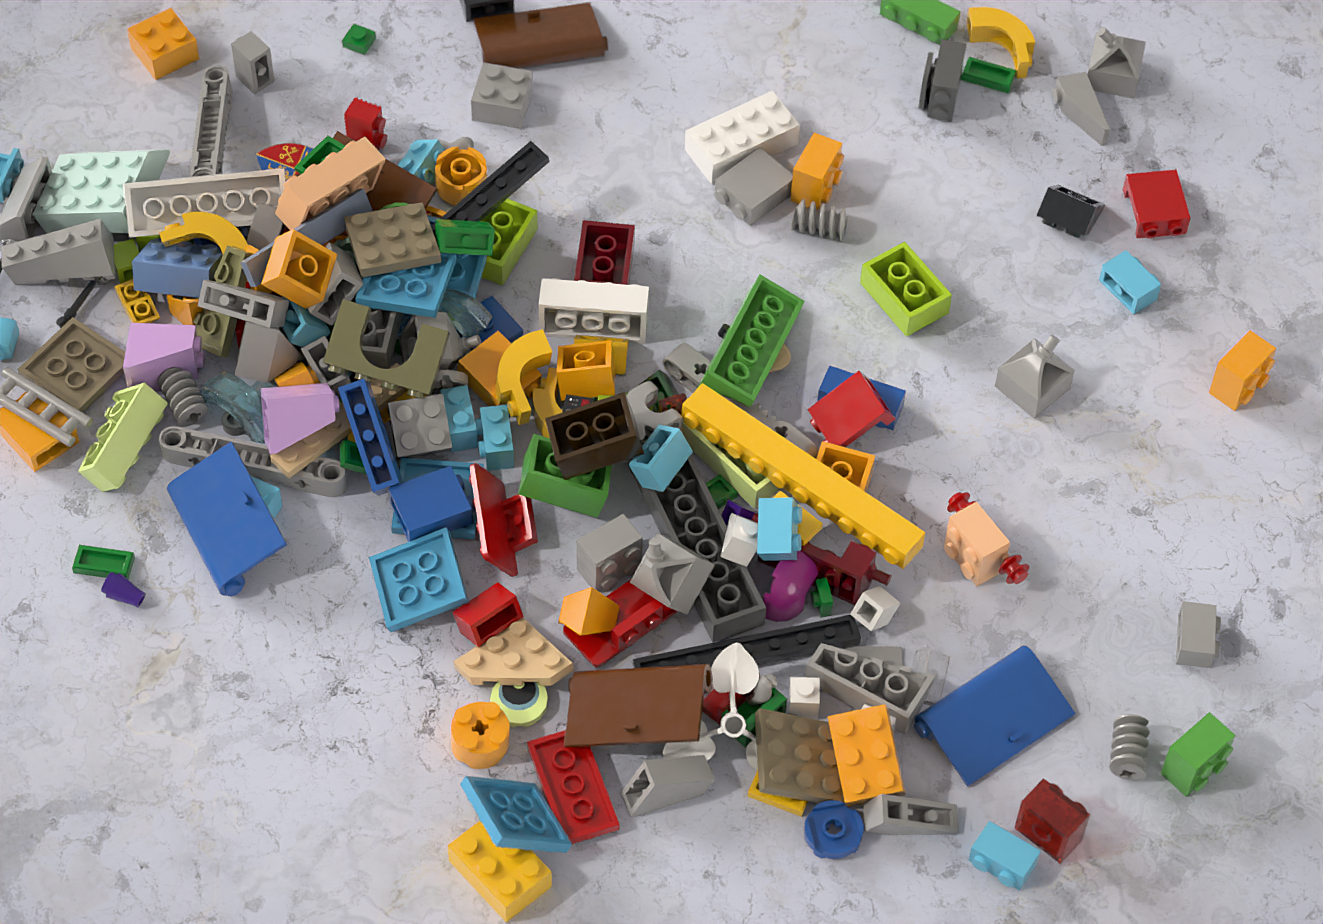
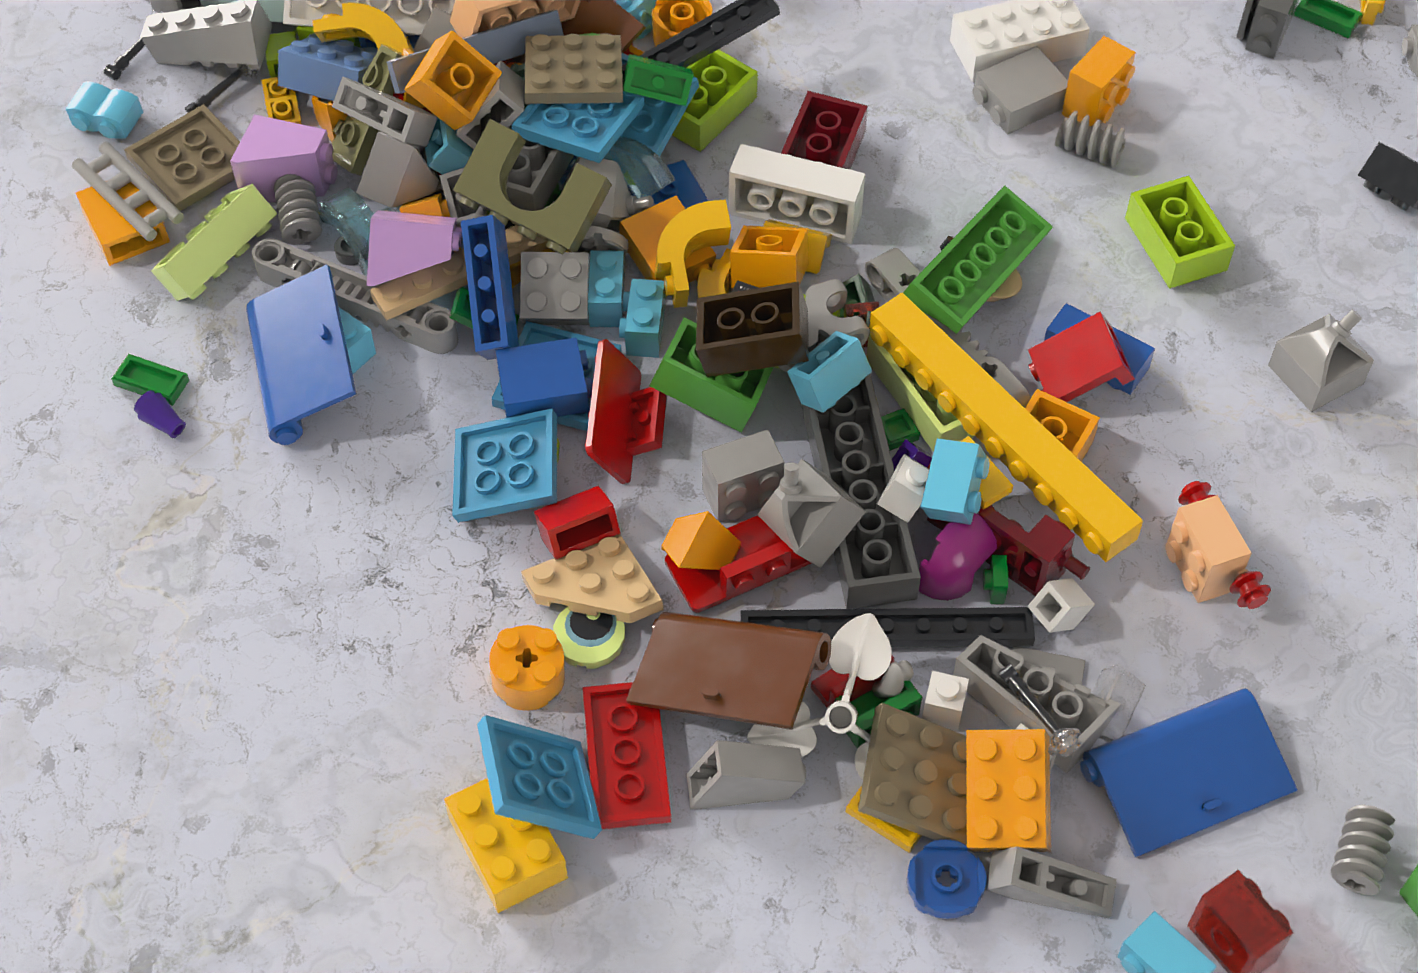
camera: 15 degrees right, 0 degrees up
none -> piece [998,664,1081,757]

